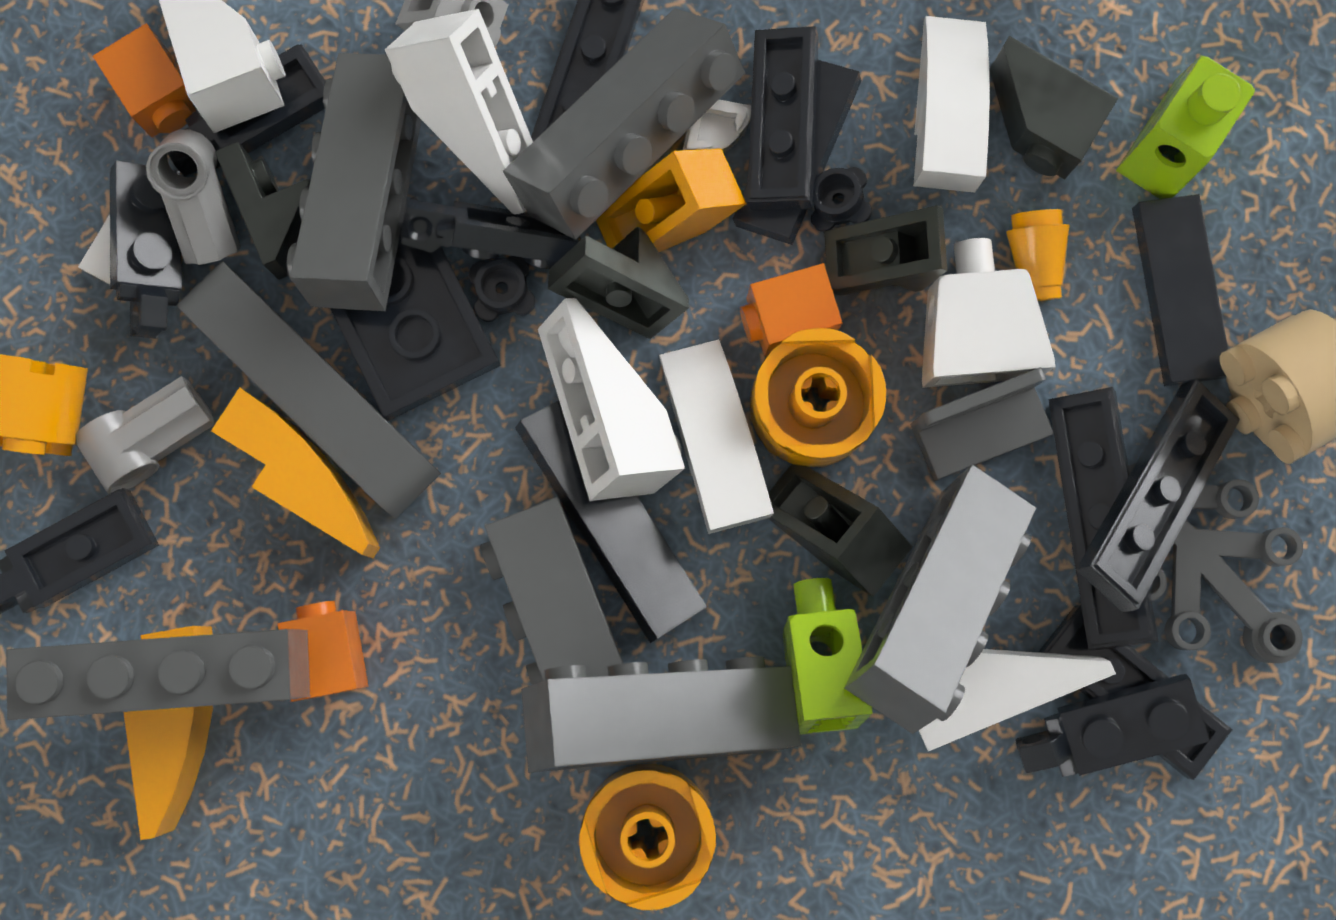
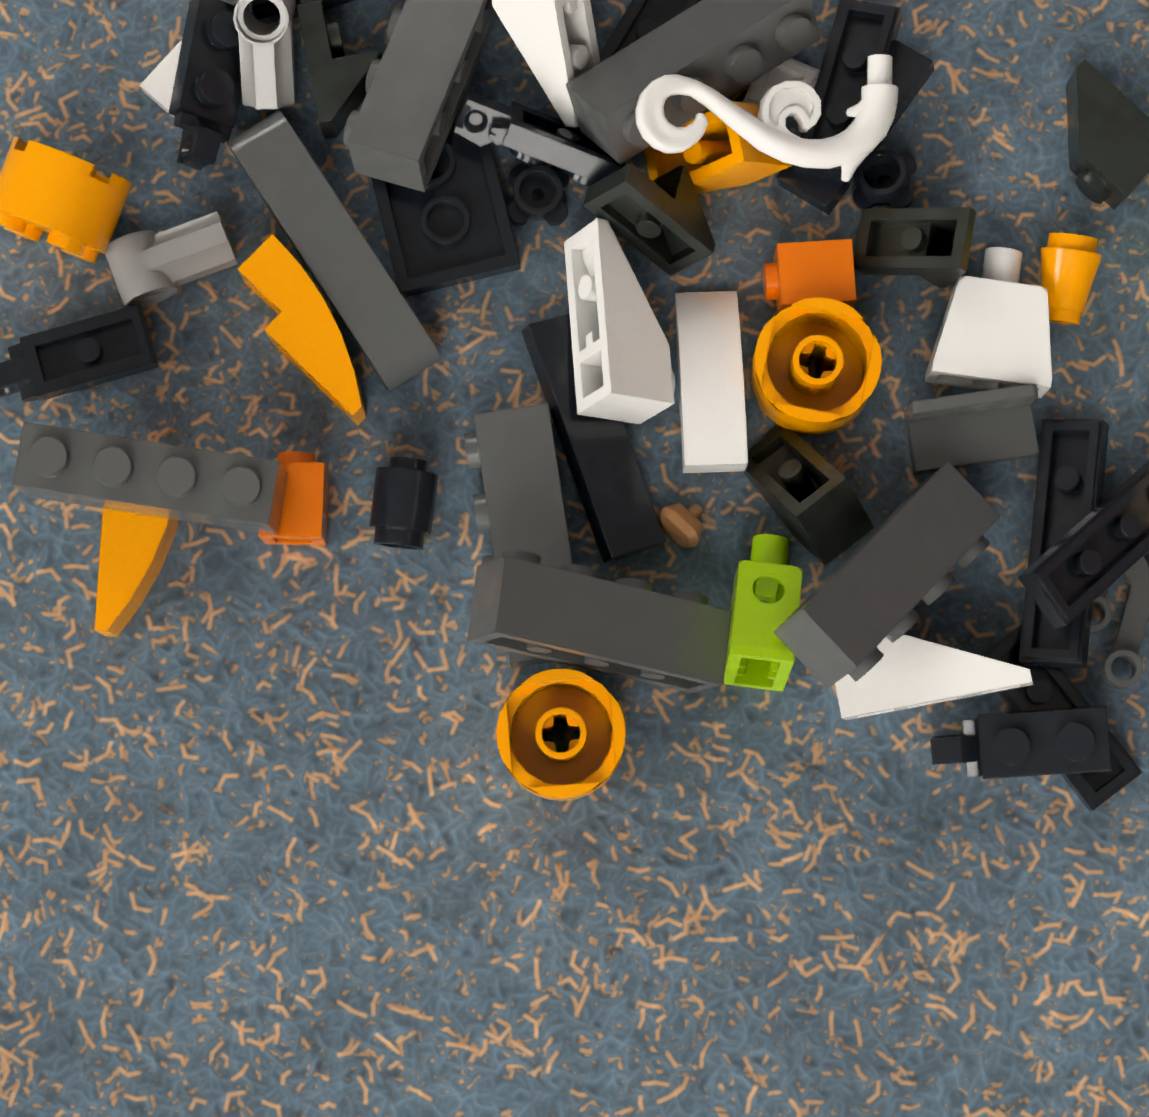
camera: 20 degrees right, 0 degrees up
white slope [913,16,990,193] -> none
none -> black brick [369,456,438,550]
none -> white plant [635,54,899,182]
none -> medium nougat rock [659,503,704,548]

